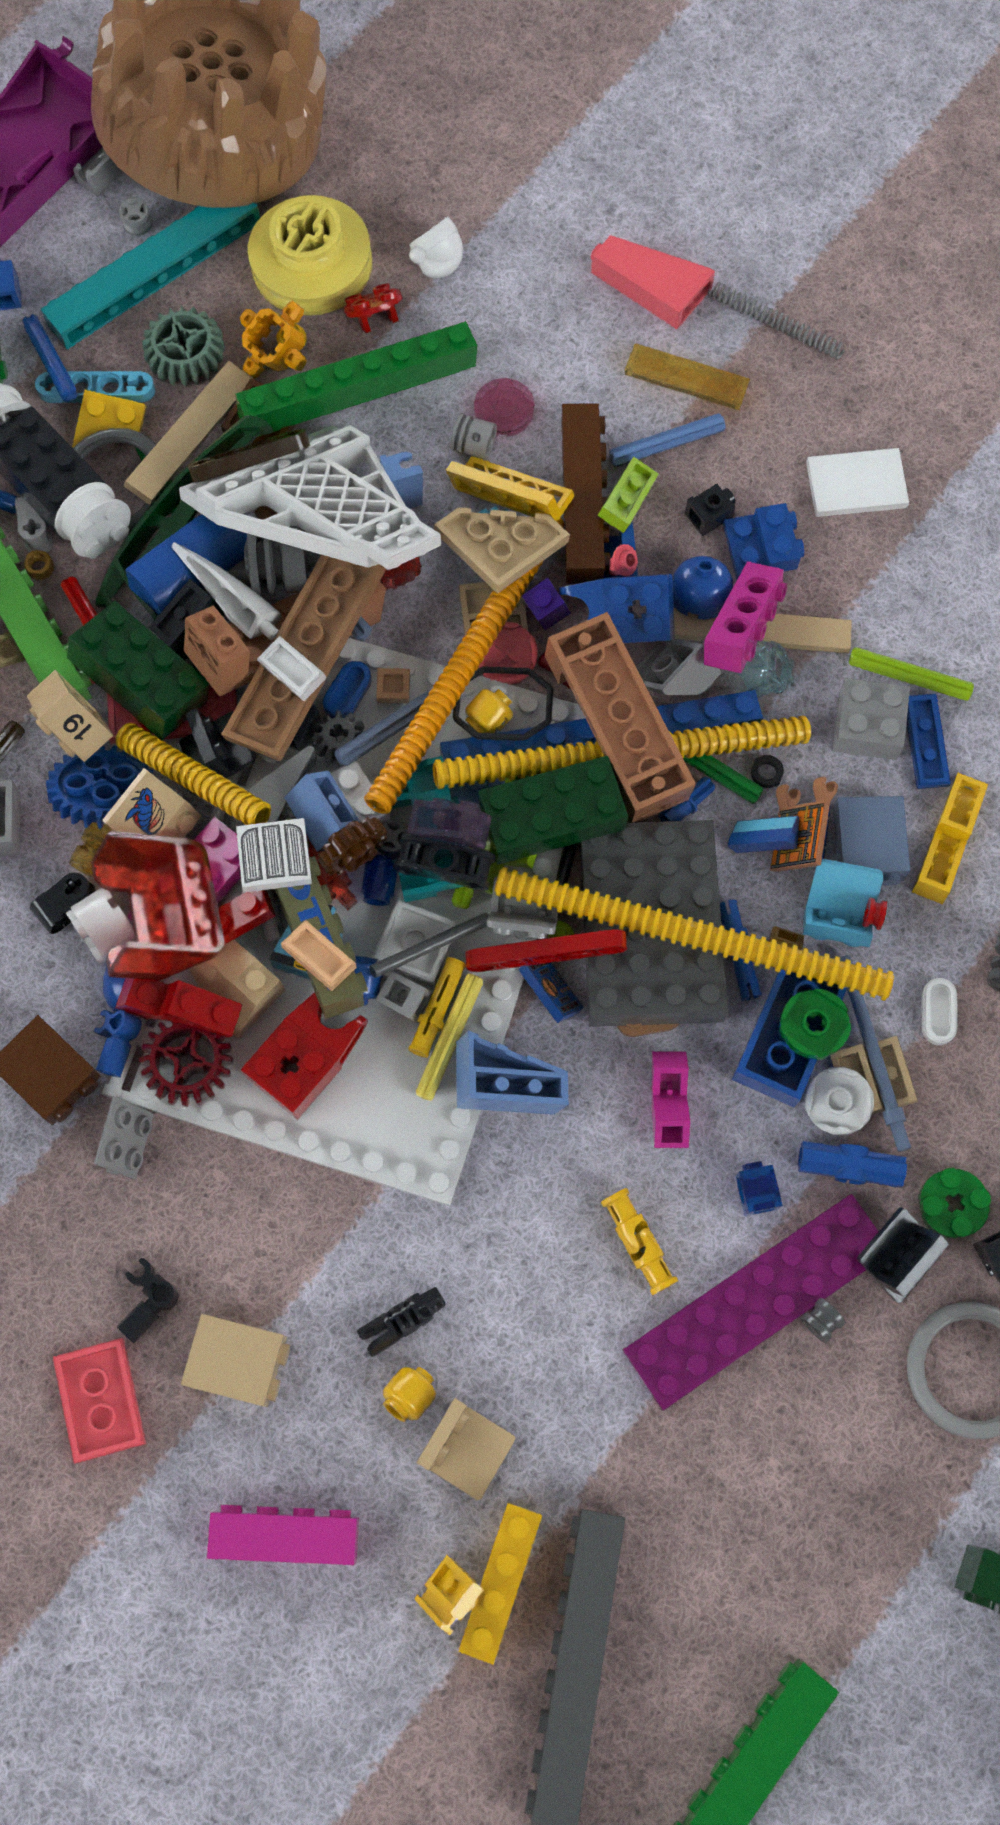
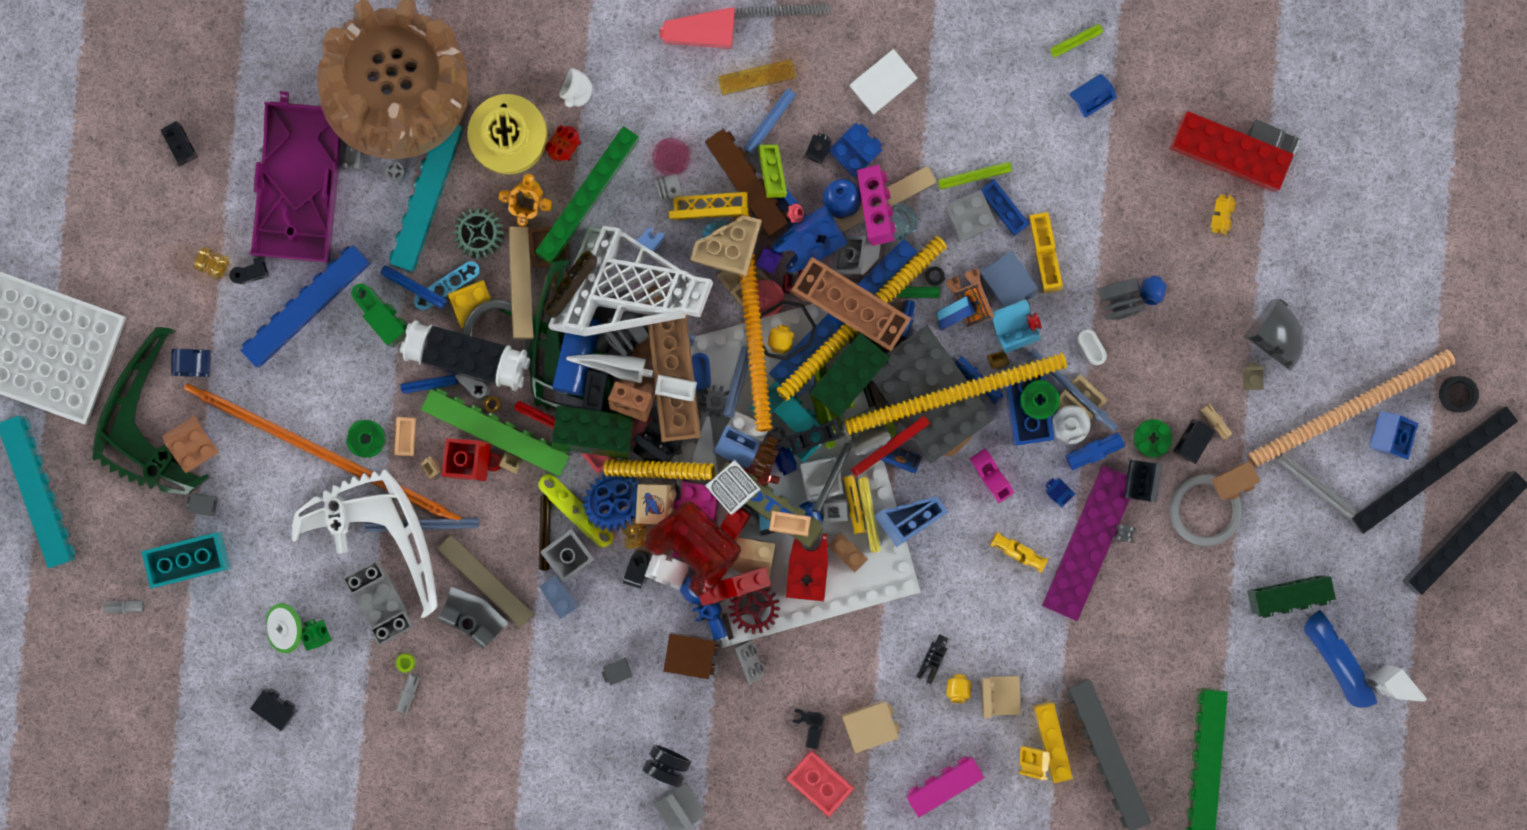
camera: 35 degrees left, 15 degrees up
tan brick [27,670,113,762] -> none
medium nougat plate [376,668,410,704] -> none
clear purple brick [407,798,492,849] -> none
none -> neon yellow piece [538,474,614,548]
none -> medium nougat plate [828,532,868,573]

